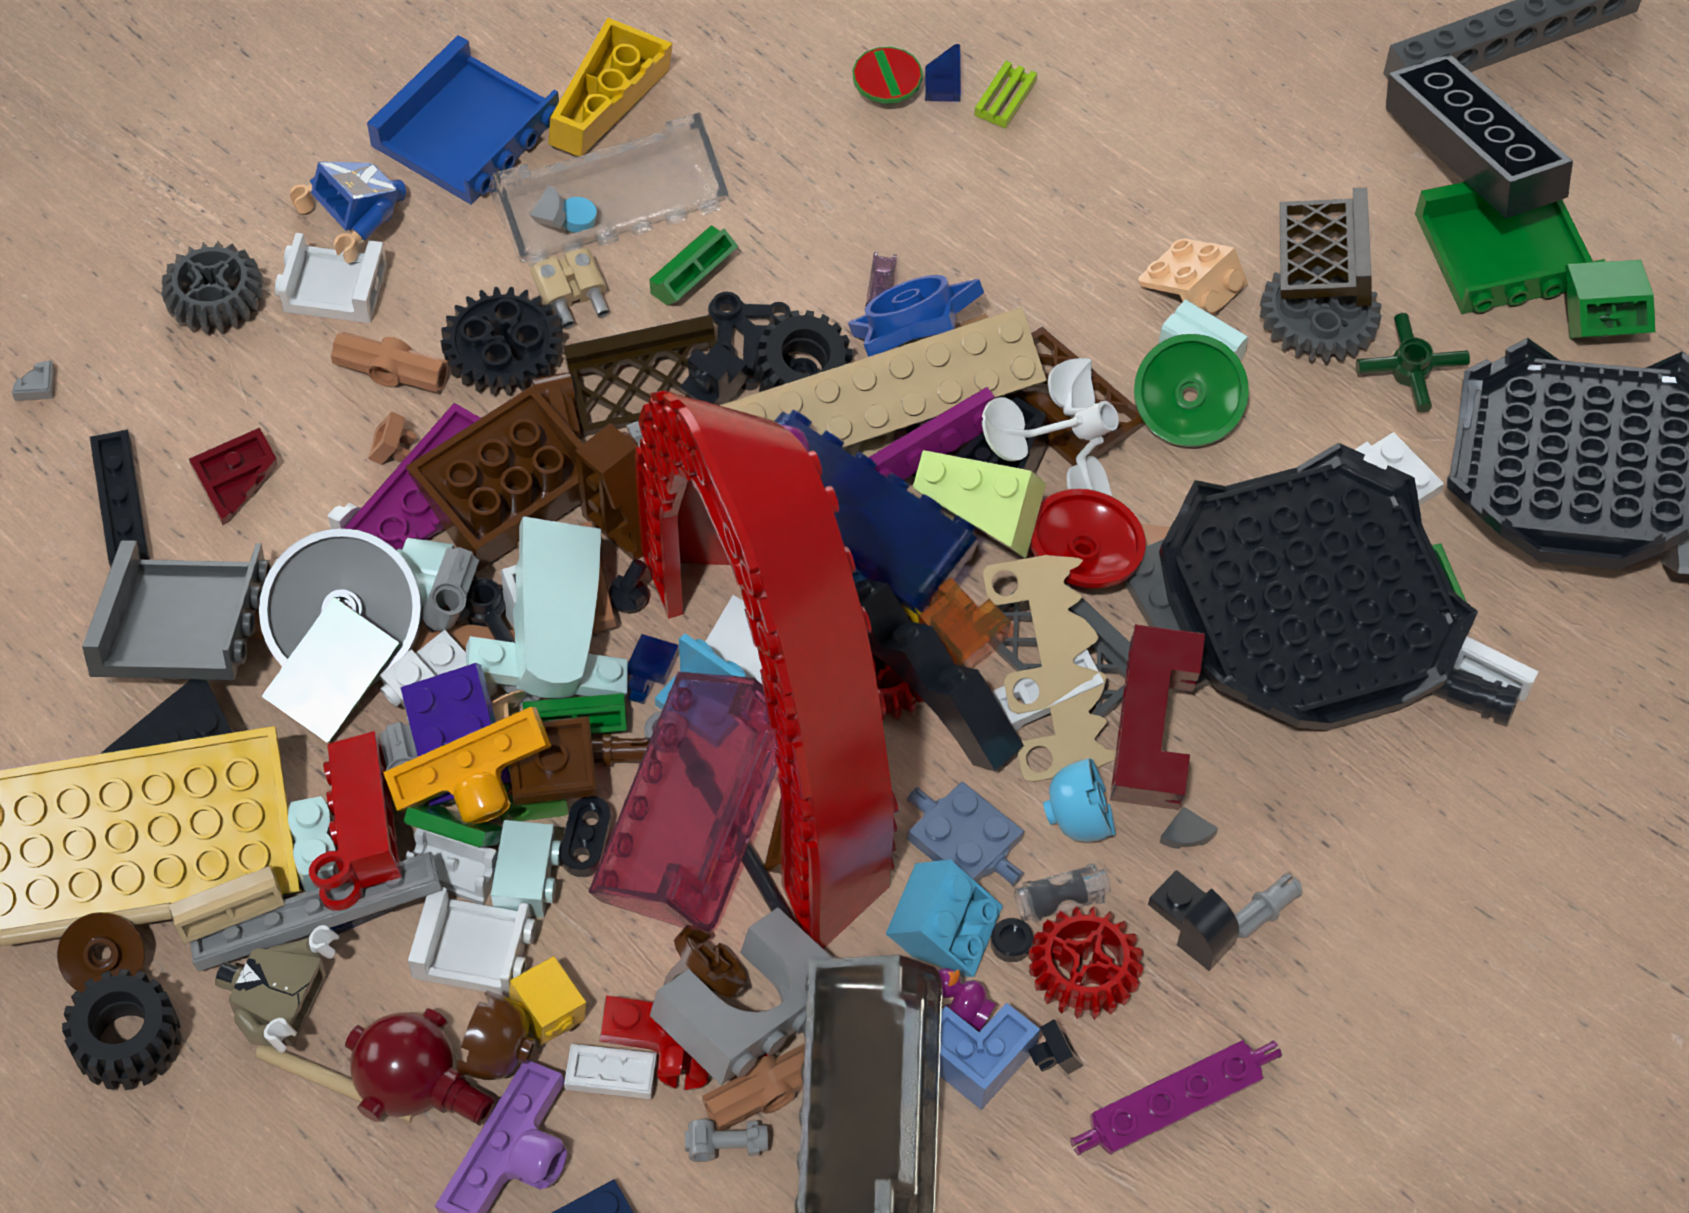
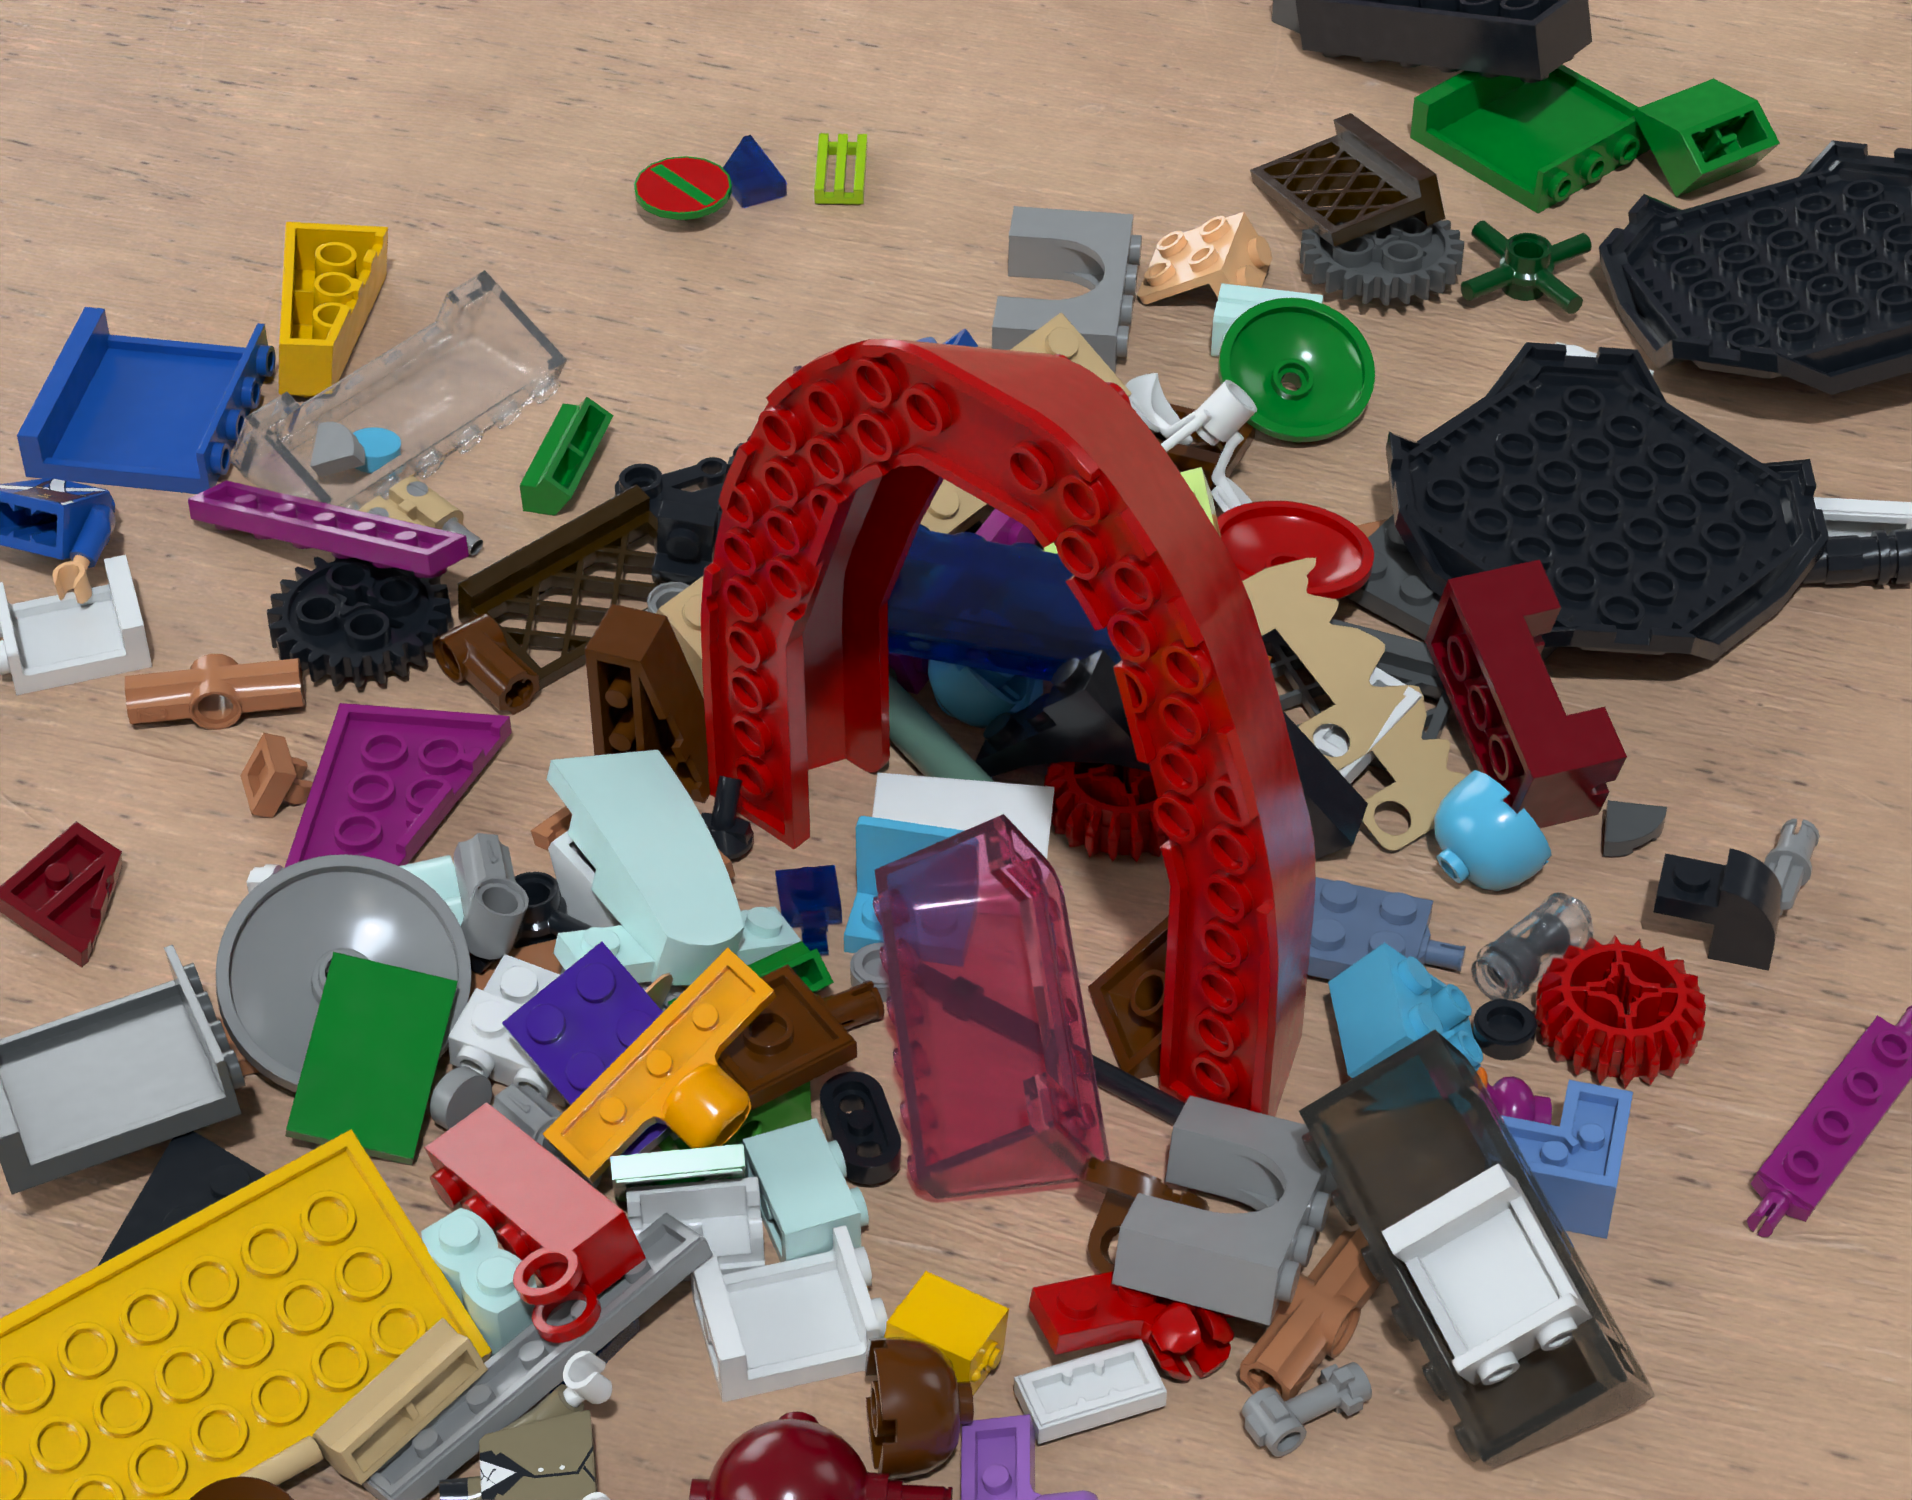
camera: 25 degrees left, 15 degrees down
reddish brown slope [406,385,583,571] -> none
black tile [1028,1019,1083,1074] -> none
none -> magenta plate [188,480,469,578]
none -> light grey tile [430,1066,492,1130]
none -> light grey arch [992,206,1142,373]
none -> white panel [1381,1163,1592,1385]

